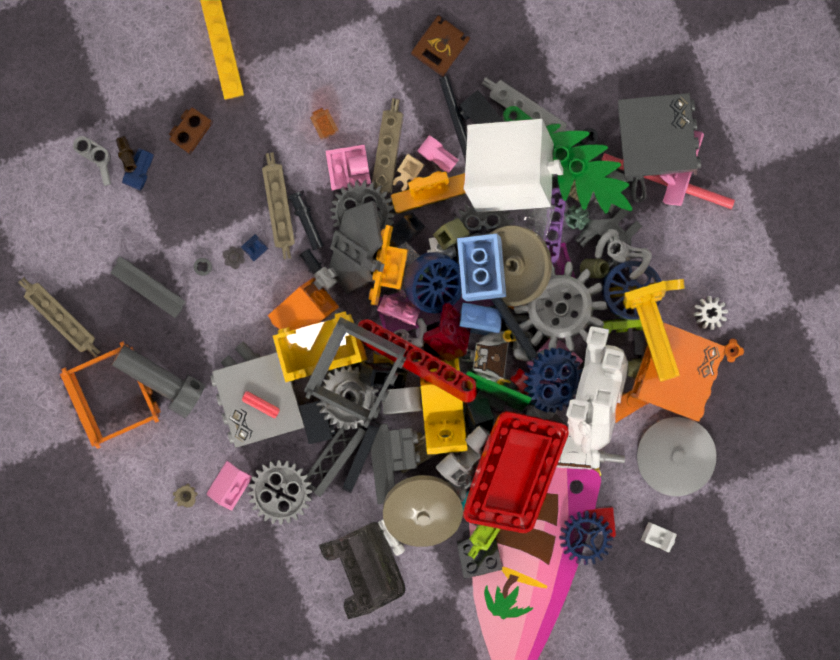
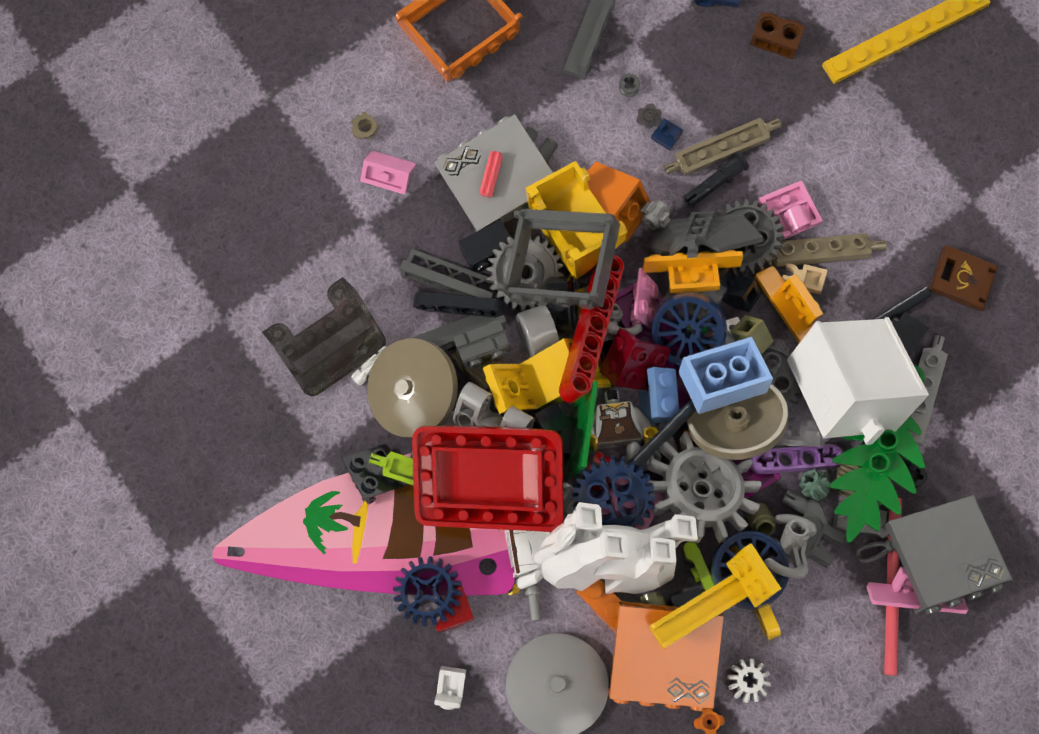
camera: 70 degrees right, 15 degrees down
dark grey piece [112,345,206,418] -> none
light grey gear [248,460,313,525] -> none
black pin [299,248,322,275] -> none
clear orange brick [310,108,339,141] -> none
bright pink piece [417,135,459,174] -> none

